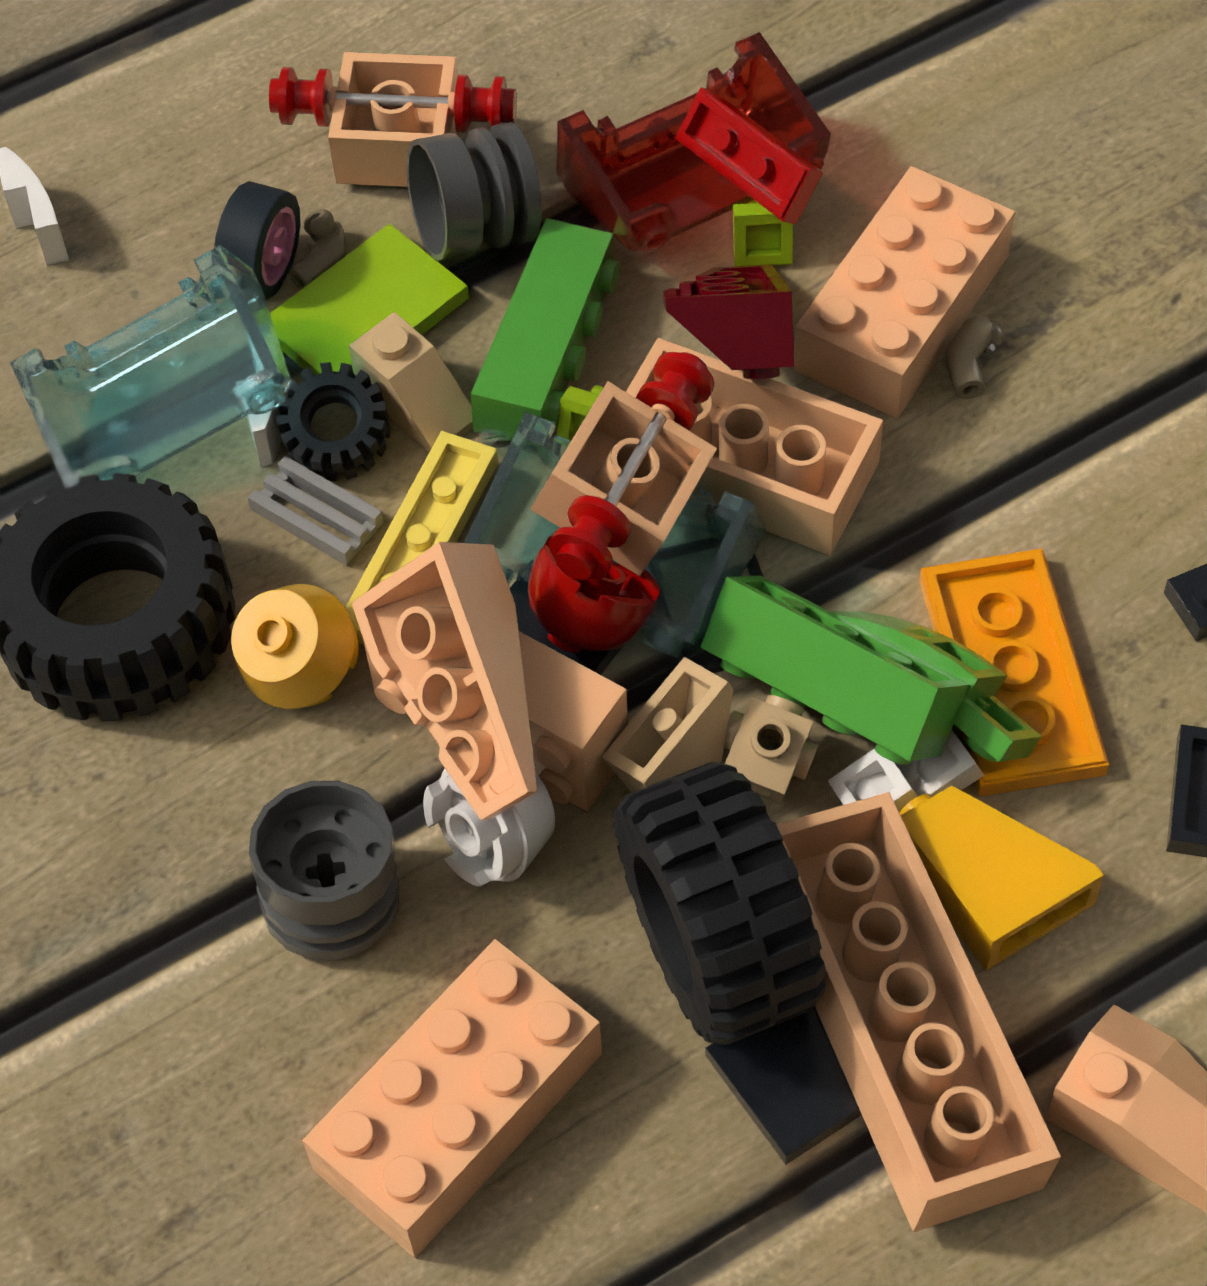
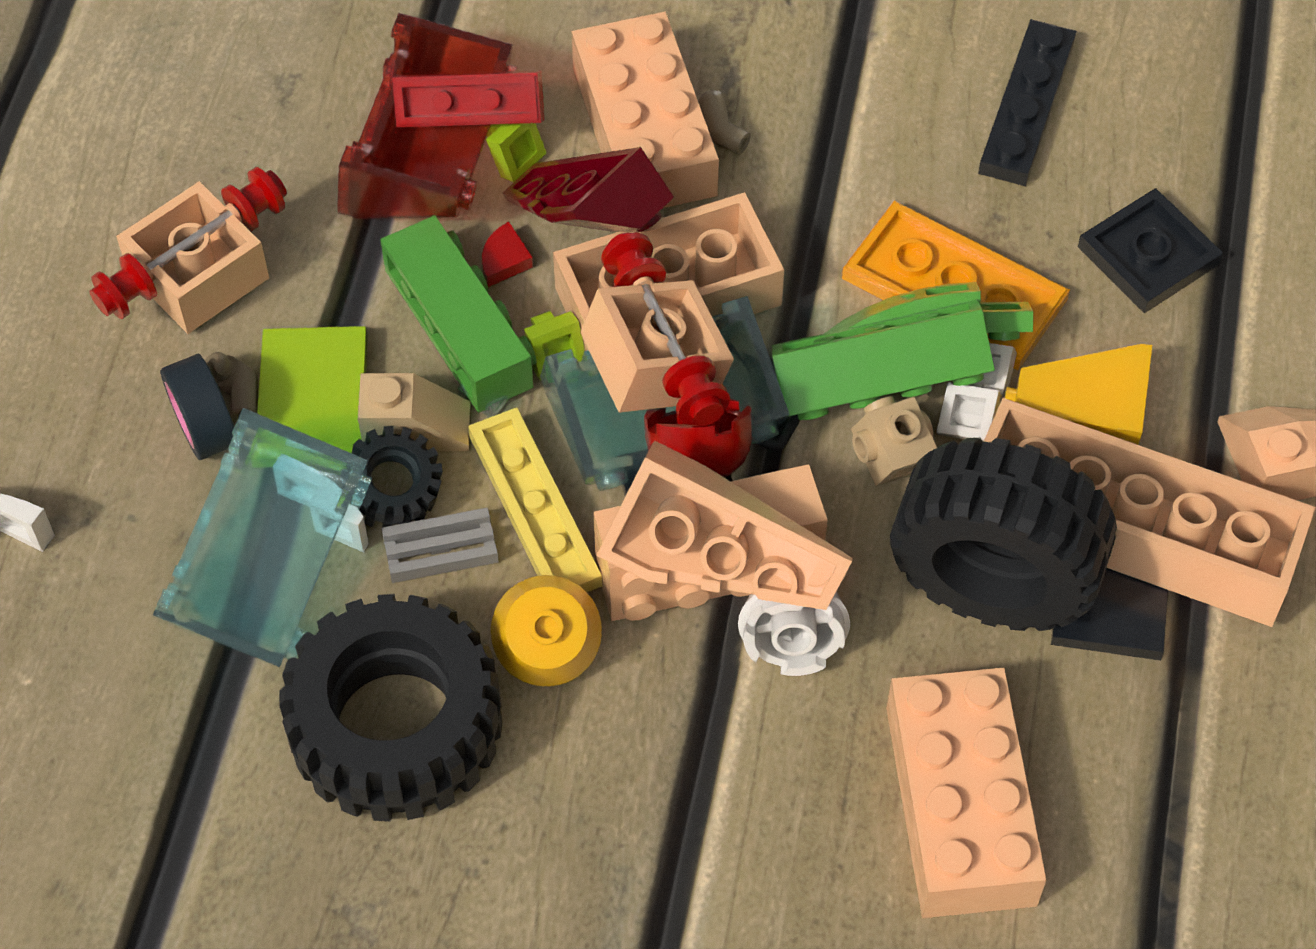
camera: 50 degrees left, 0 degrees up
dark grey wheel [249,781,400,960] -> none
dark grey wheel [407,122,542,261] -> none
tan slope [601,657,734,793] -> none
none -> red tile [482,222,533,287]

